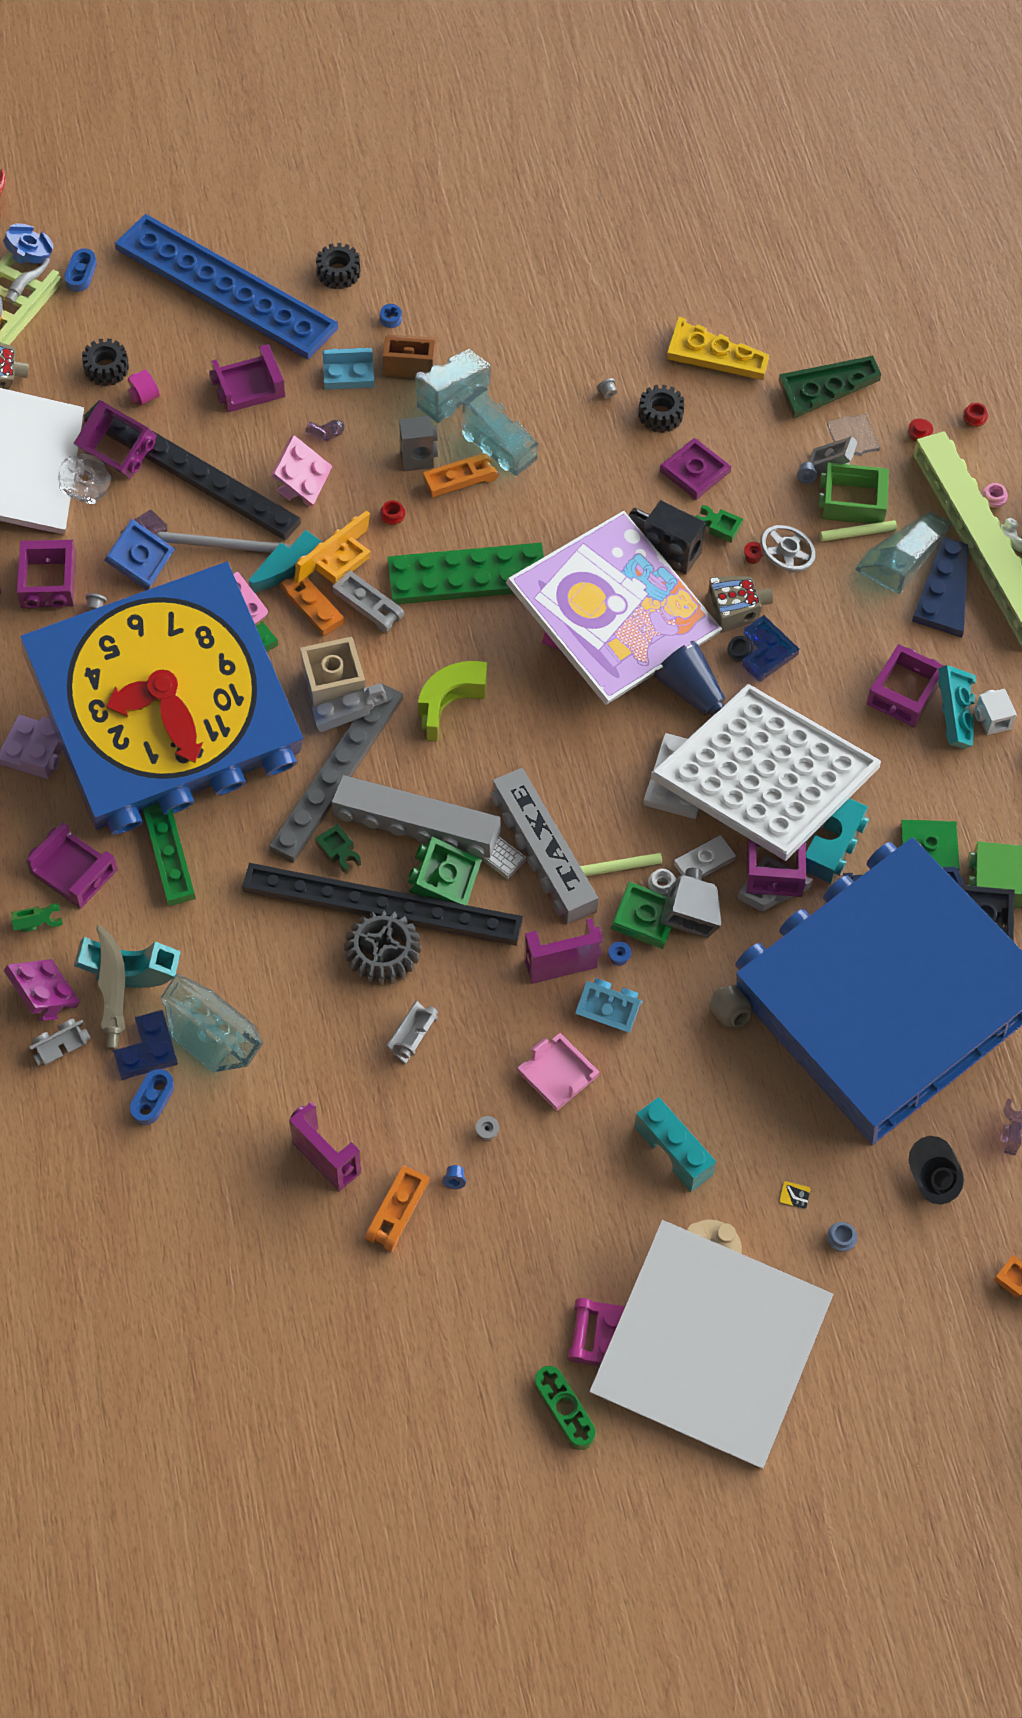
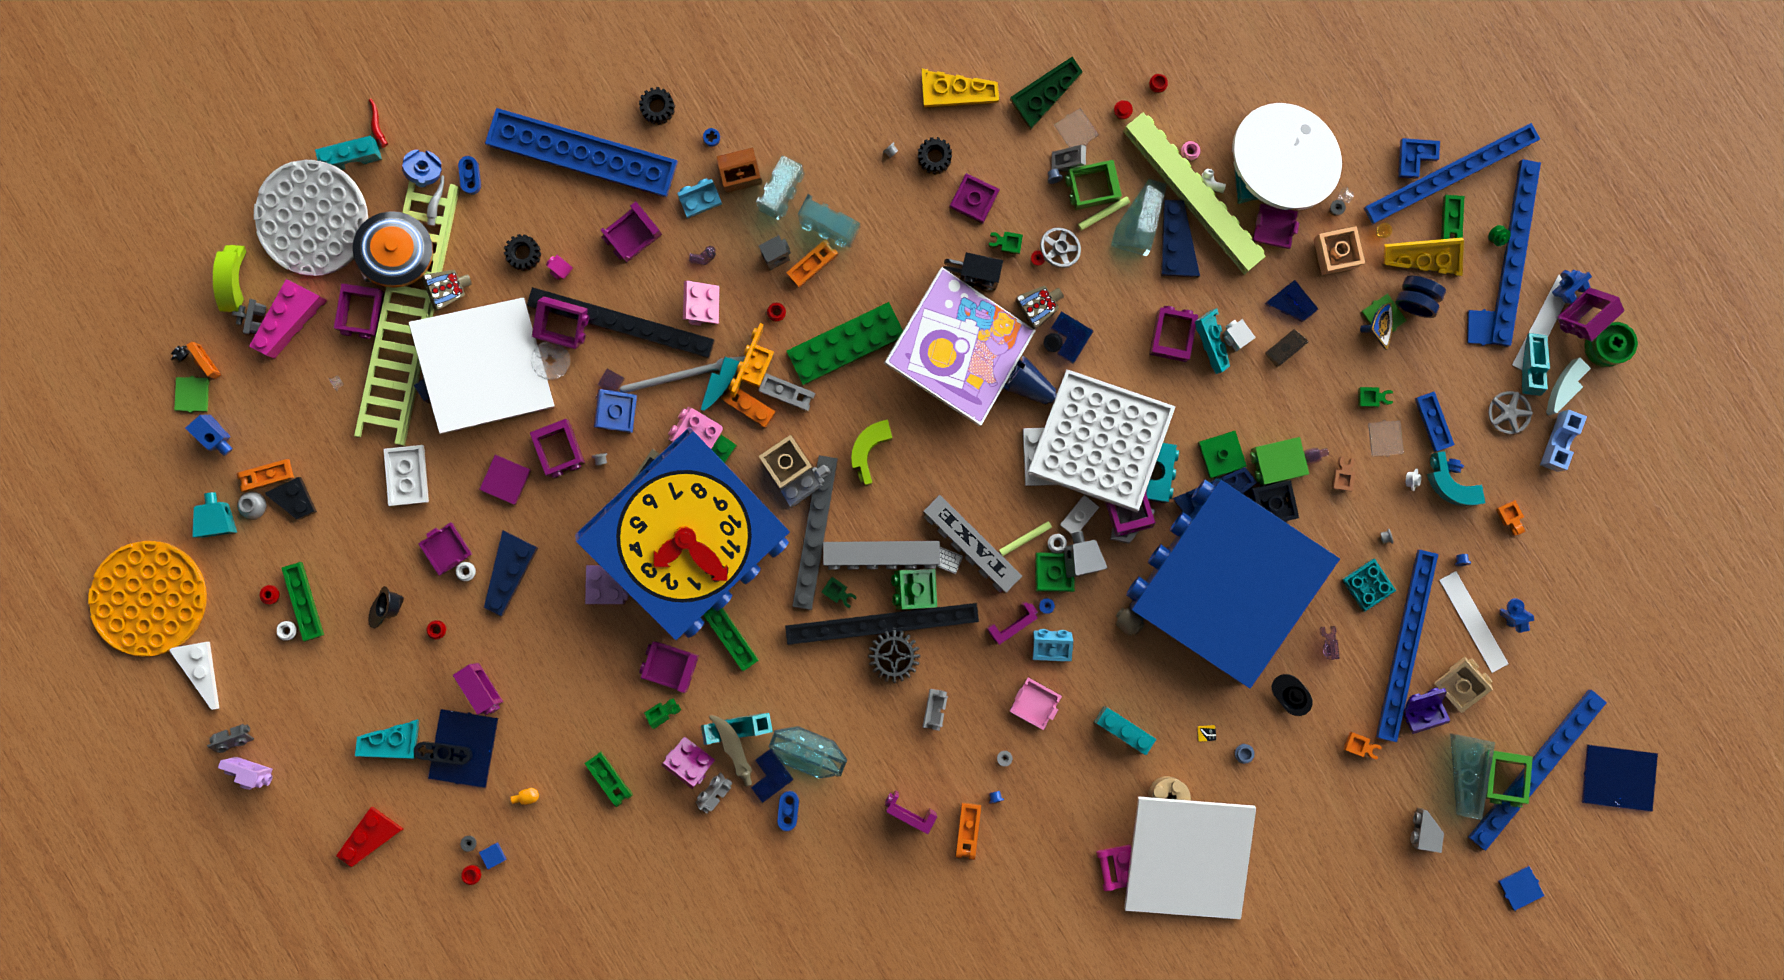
camera: 20 degrees left, 25 degrees up
green beam [535,1366,596,1450] -> none

